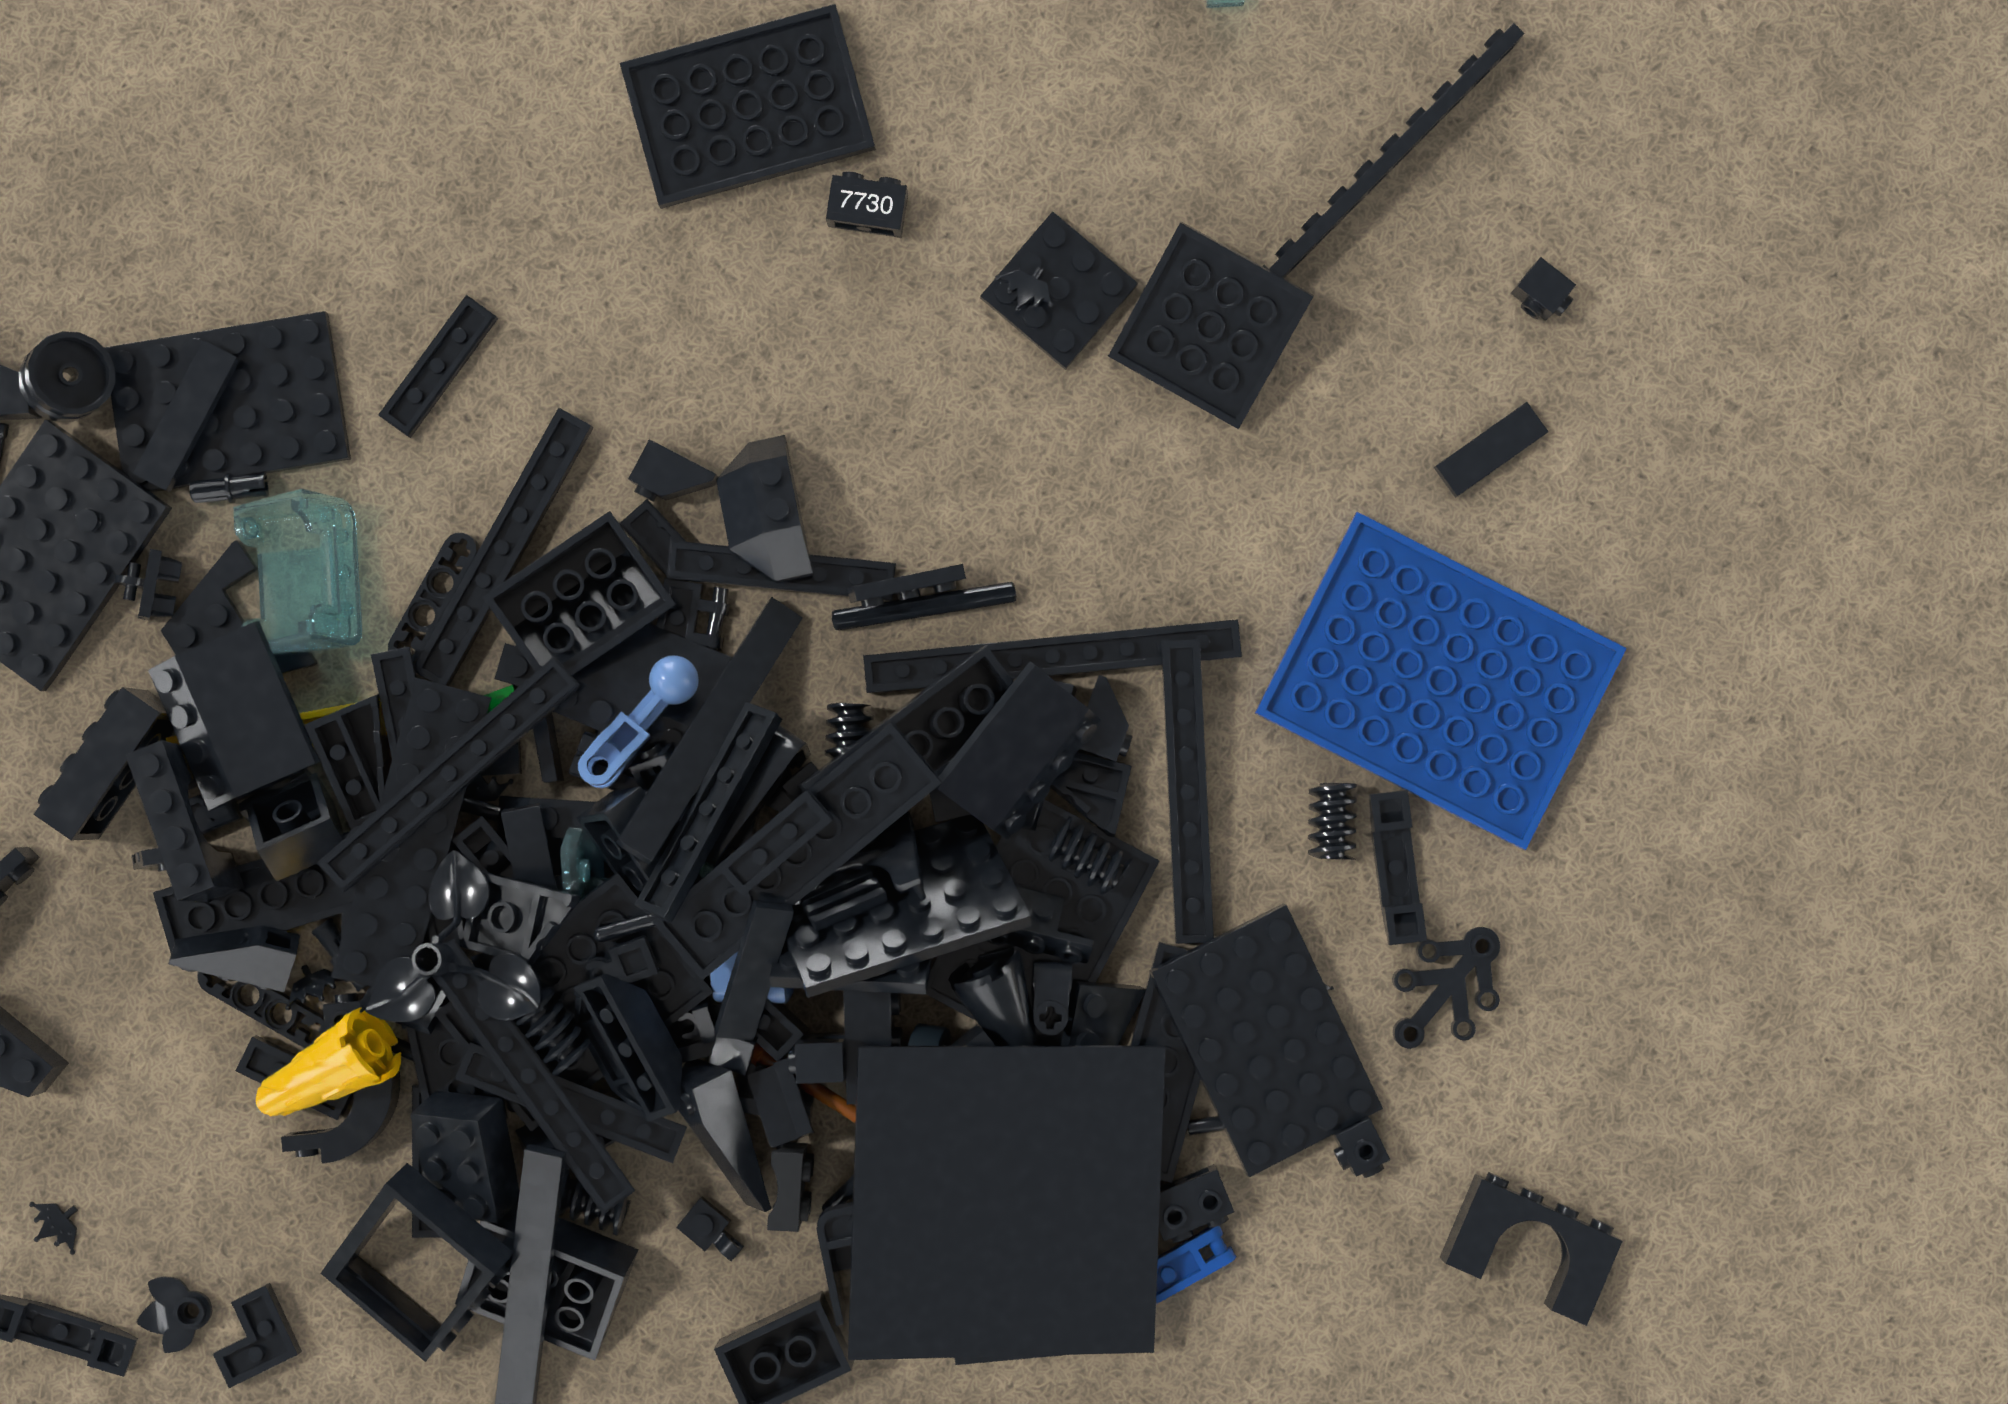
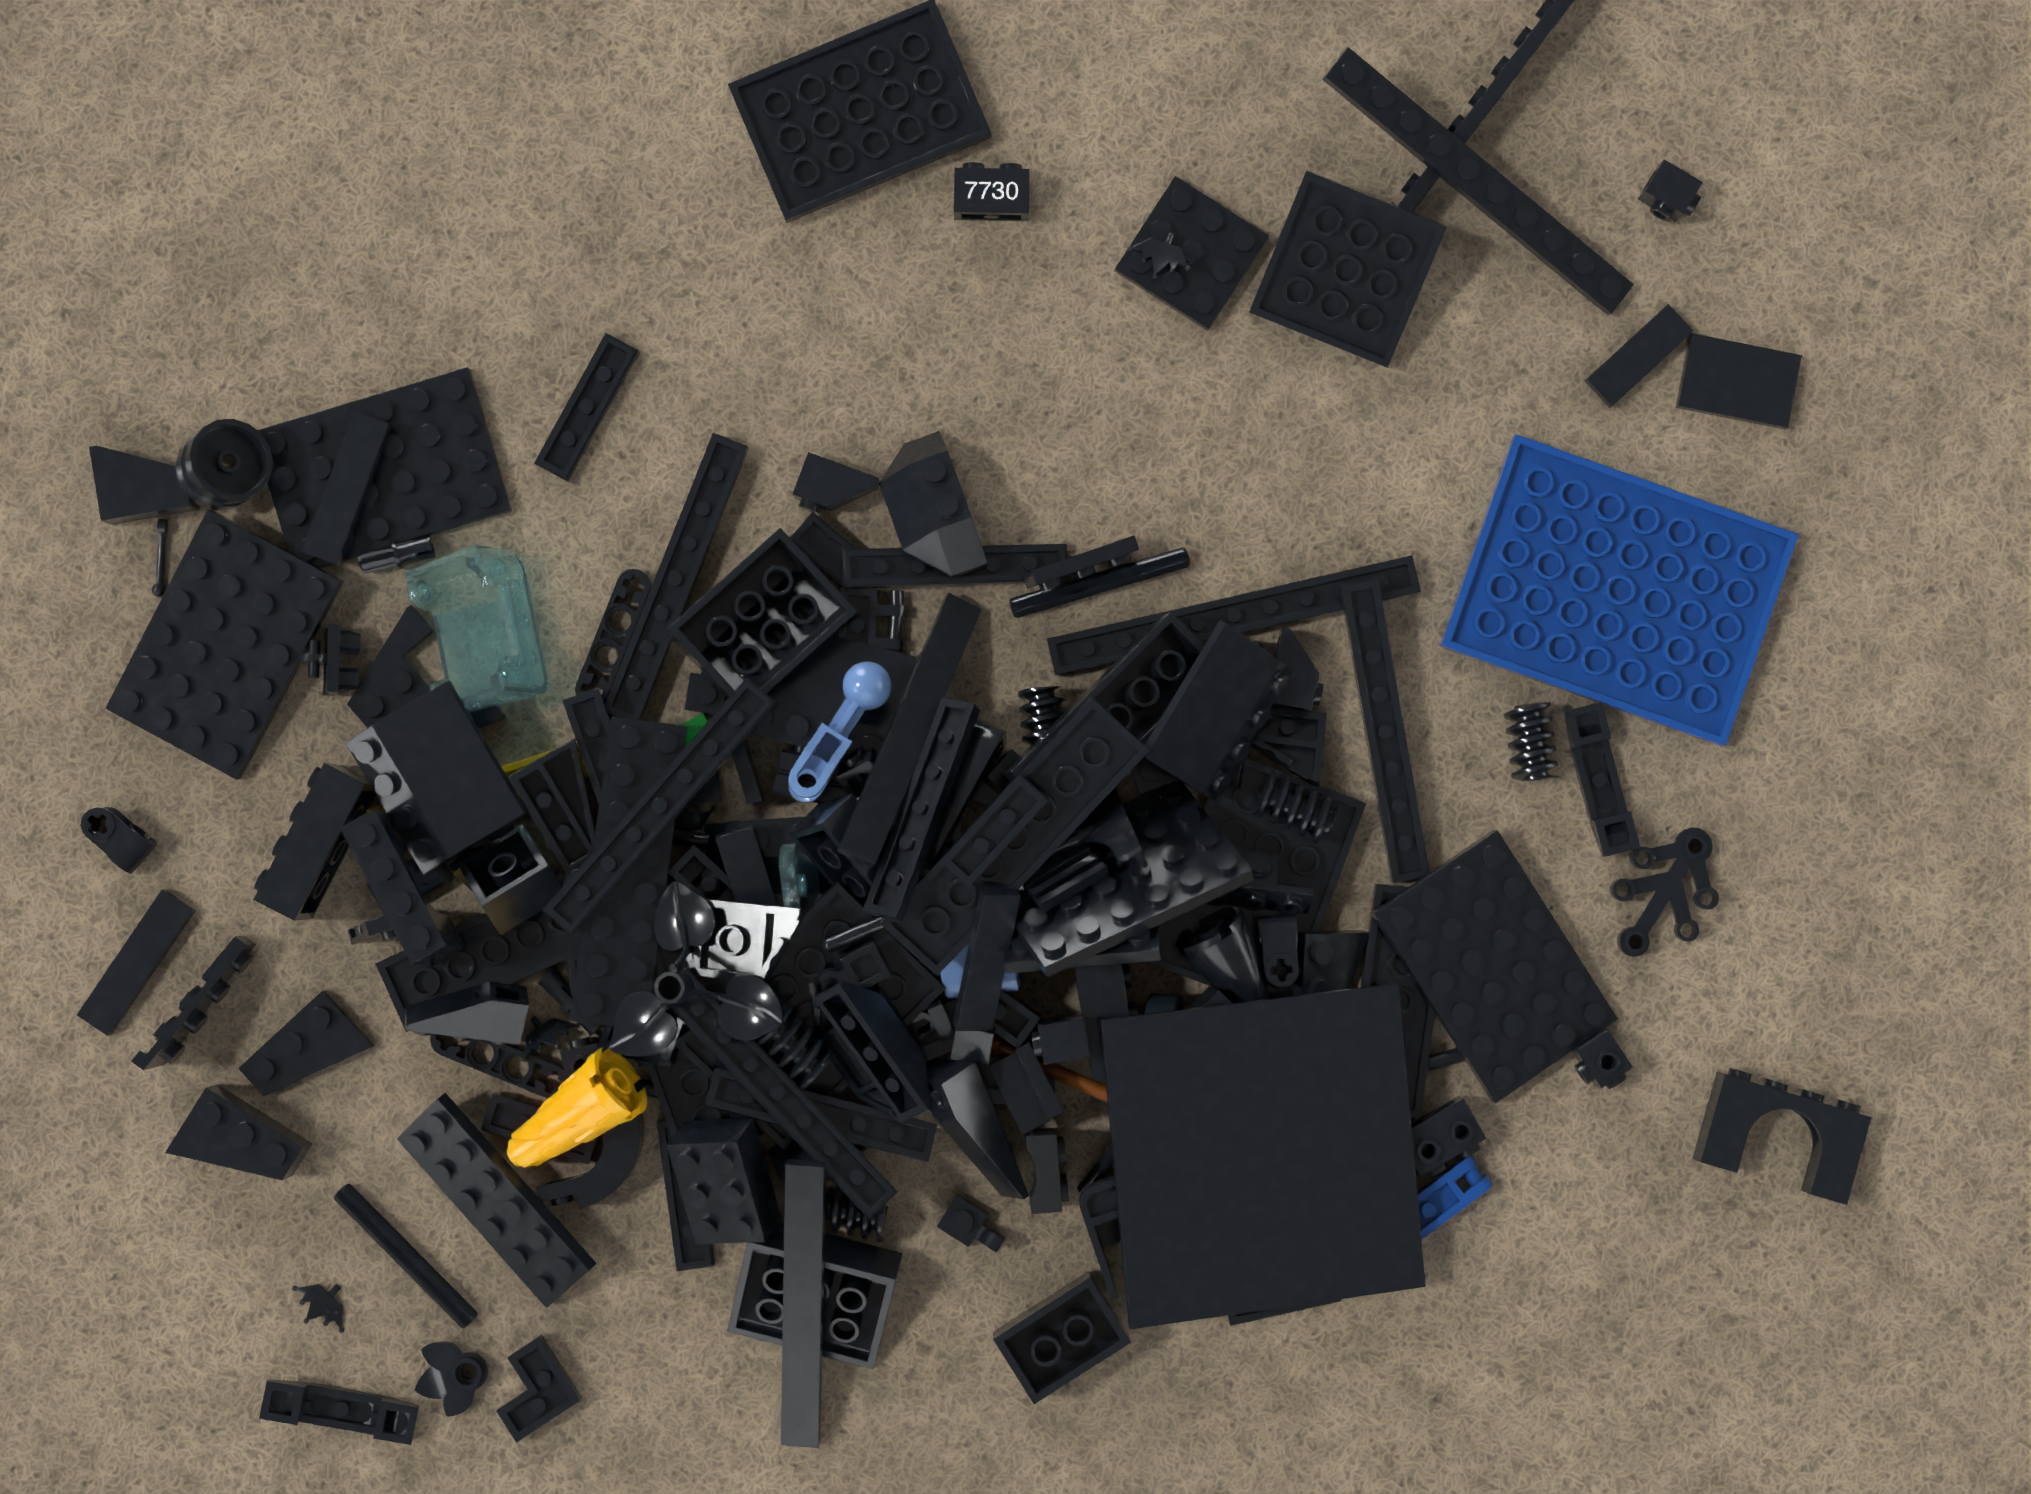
camera: 10 degrees left, 0 degrees up
black window [320,1163,514,1362] -> none
none -> black wing [238,991,375,1096]
none -> black axle [334,1184,478,1328]
none -> black plate [397,1093,597,1308]
none -> black plate [1322,47,1634,315]
none -> black tile [1676,333,1802,430]

